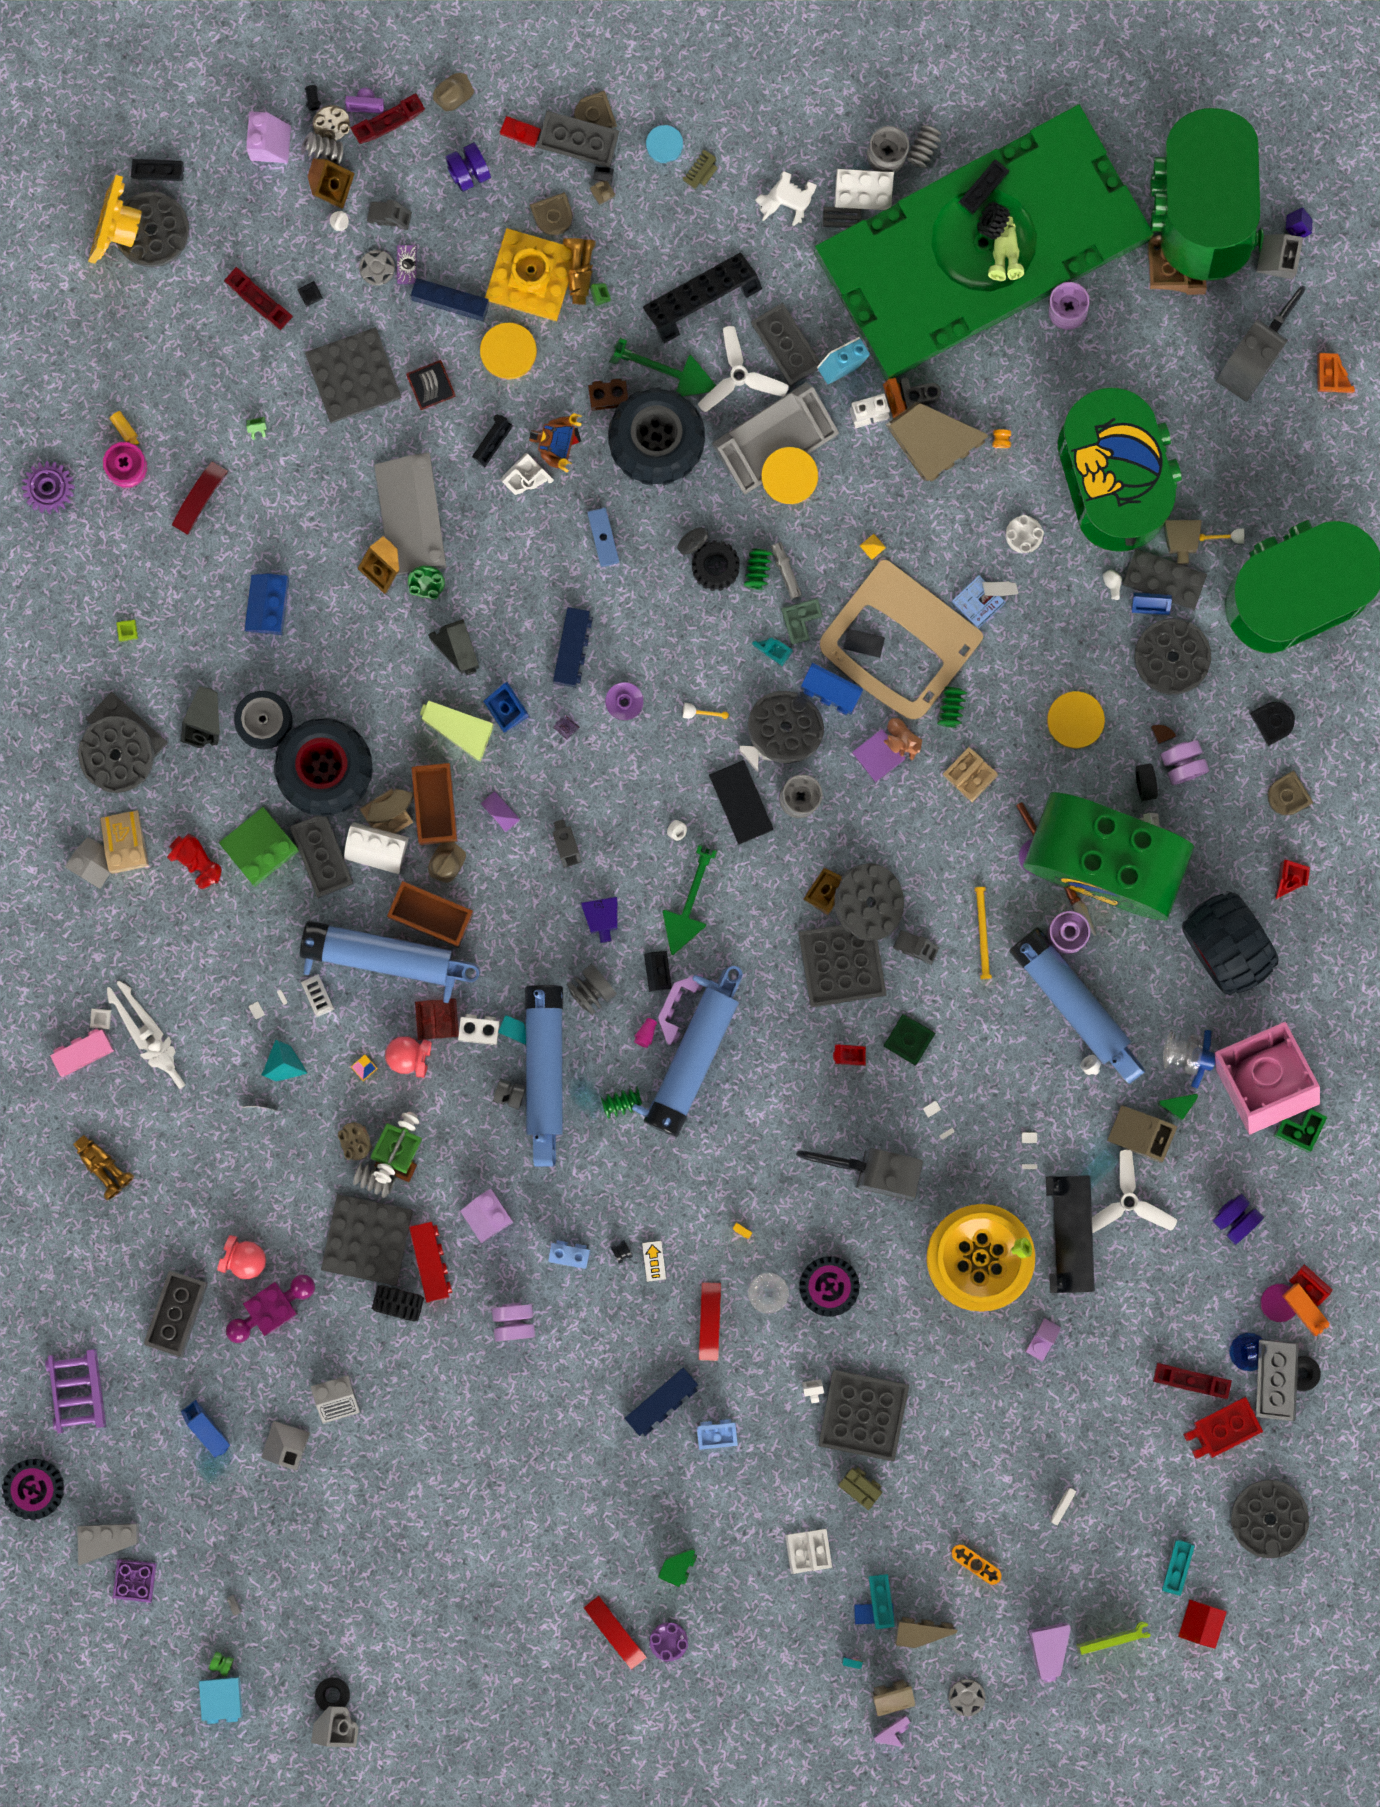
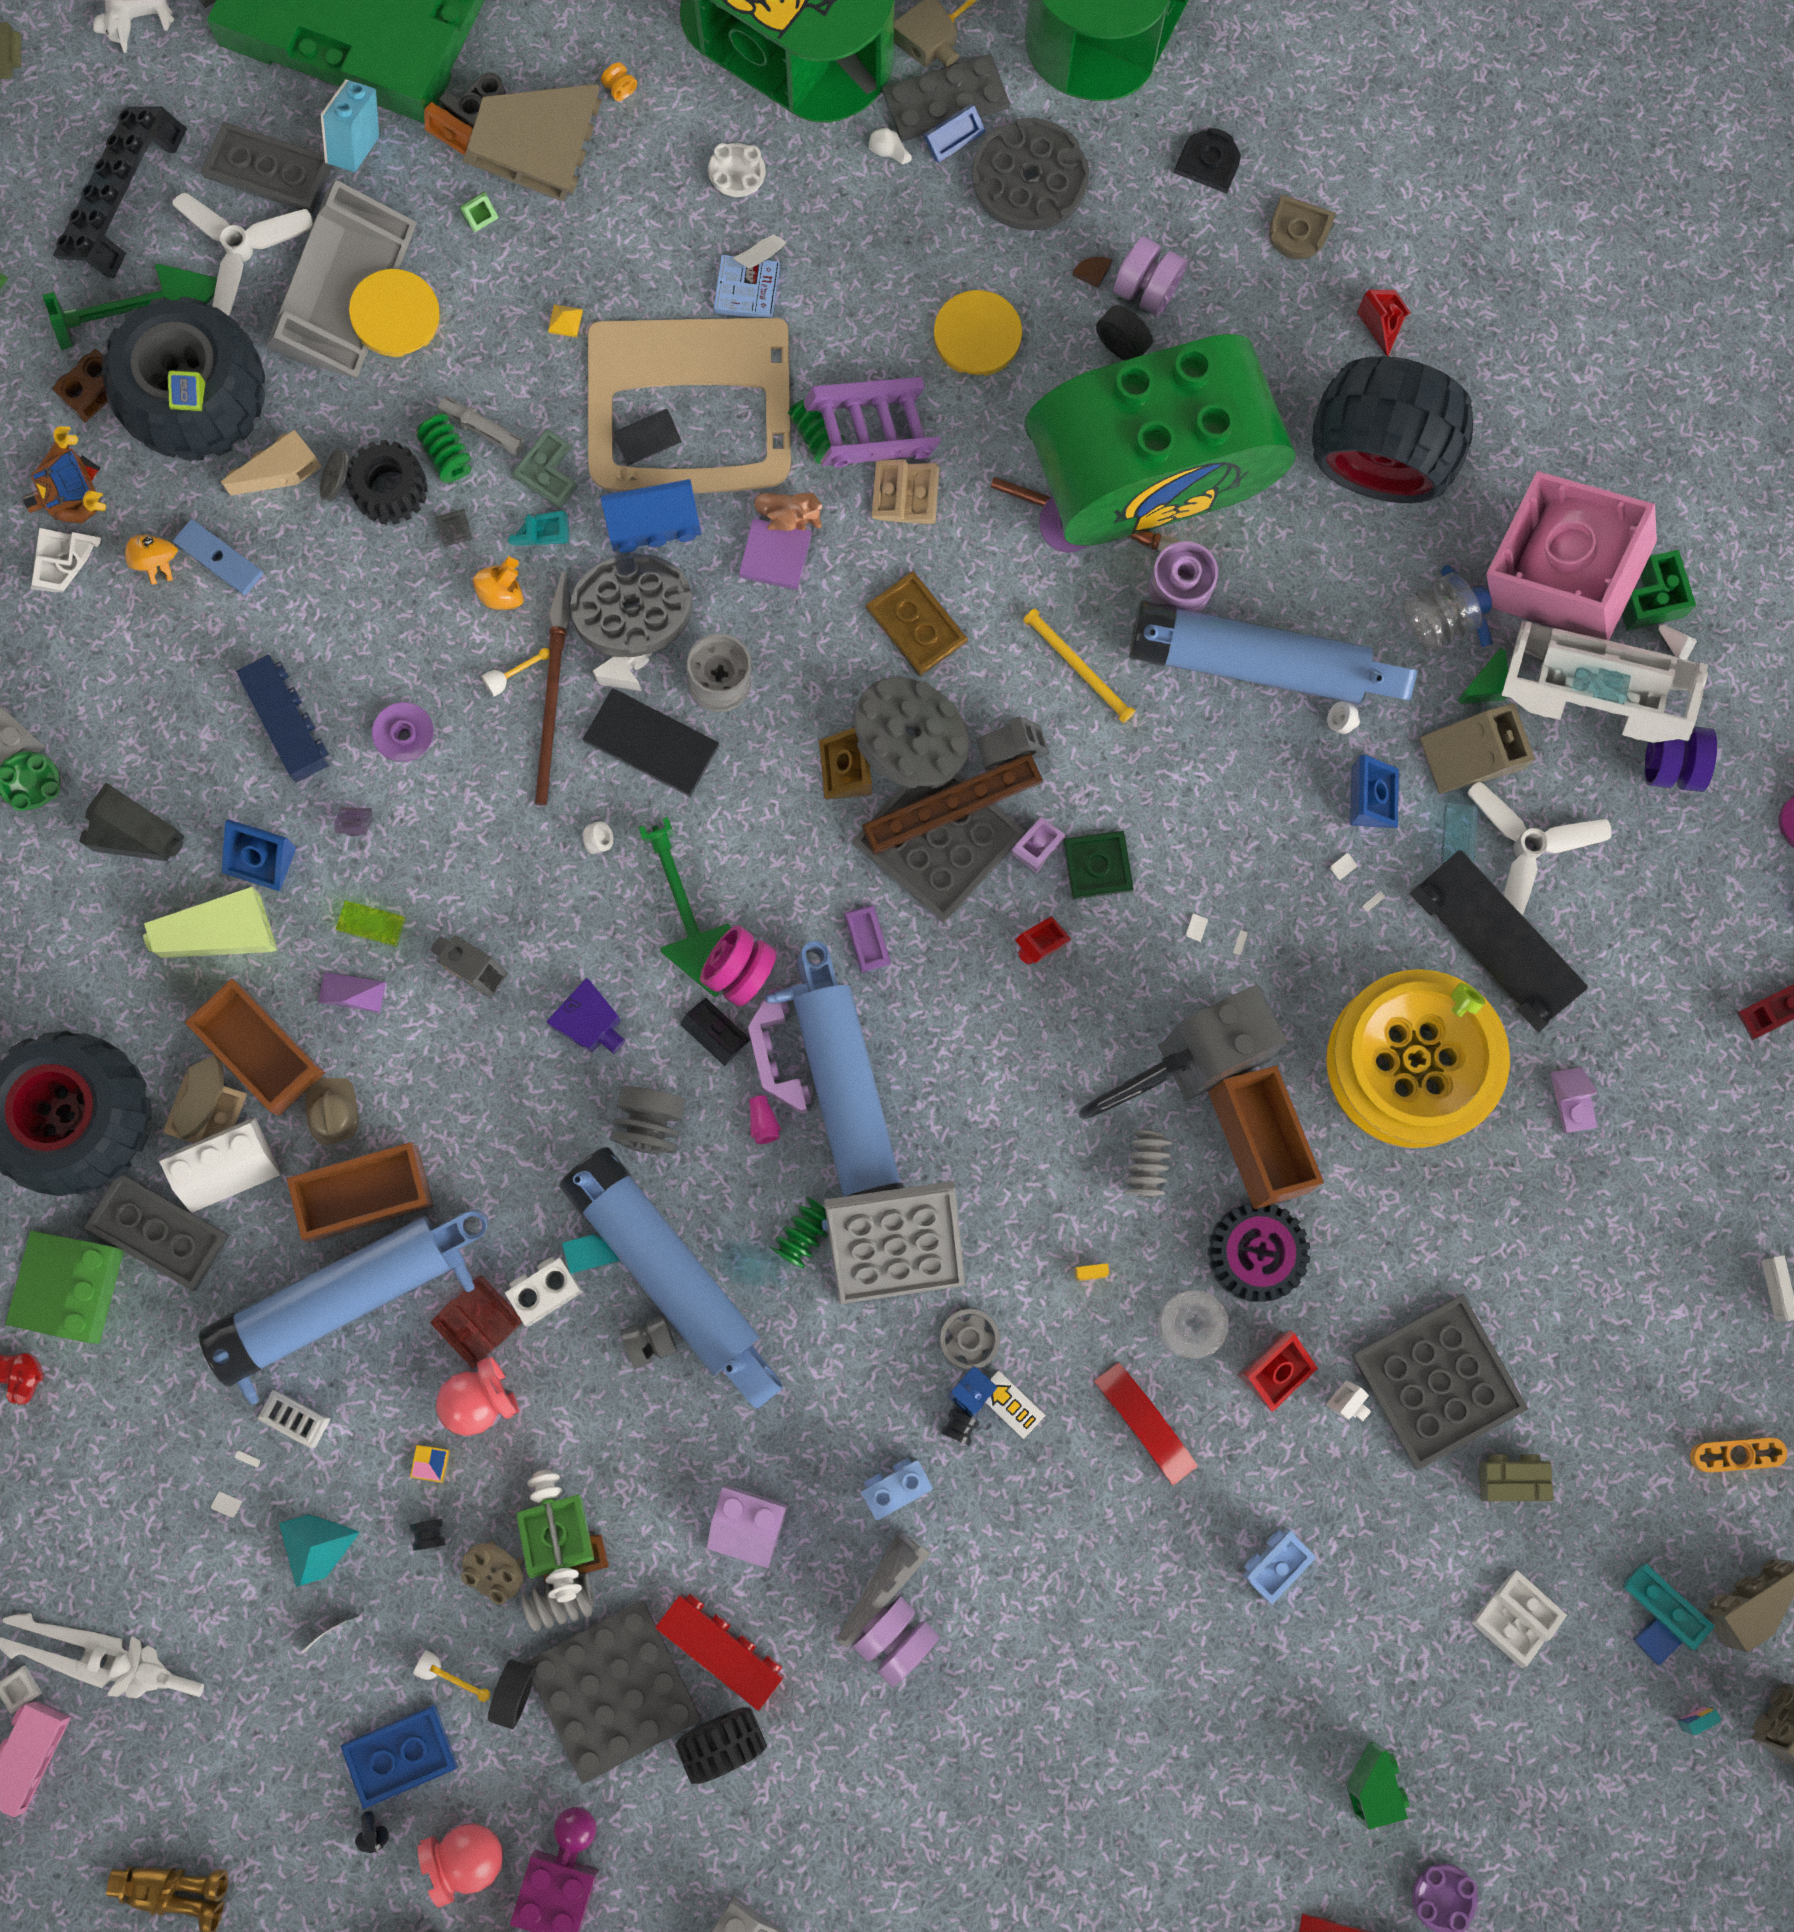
camera: 40 degrees left, 5 degrees down
dark blue brick [624,1368,698,1436] -> none
white hips [850,394,890,428] -> none
none -> light orange piece [125,534,178,585]
none -> slope [168,371,205,411]
none -> tan slope [220,429,322,496]
none -> clear neon green plate [335,900,406,948]
none -> blue tile [340,1704,458,1809]
none -> black plate [355,1811,389,1853]
none -> black wheel [409,1519,446,1551]
none -> hinge [413,1650,490,1702]
none -> clear smoke tile [435,509,473,547]
none -> bright green slope [459,191,499,233]
none -> light orange piece [472,556,524,610]
none -> black tyre [488,1659,535,1730]
none -> copper piece [535,571,570,805]
none -> dark pink wheel [700,925,777,1006]
none -> medium lavender fence [804,377,941,468]
none -> light grey tile [824,1181,966,1304]
none -> light grey tile [837,1530,931,1648]
none -> medium lavender tile [844,905,891,973]
none -> reddish brown tile [862,753,1043,855]
none -> pearl gold tile [865,571,968,677]
none -> light grey wheel [940,1309,1000,1370]
none -> blue slope [947,1367,997,1418]
none -> lavender slope [1012,817,1066,873]
none -> light grey piece [1125,1130,1172,1198]
none -> dark orange piece [1208,1065,1324,1209]
none -> red slope [1238,1330,1318,1412]
none -> blue slope [1350,755,1399,828]
none -> white piece [1502,621,1708,743]
none -> clear light blue plate [1572,668,1631,704]
none -> white slope [1658,625,1697,660]

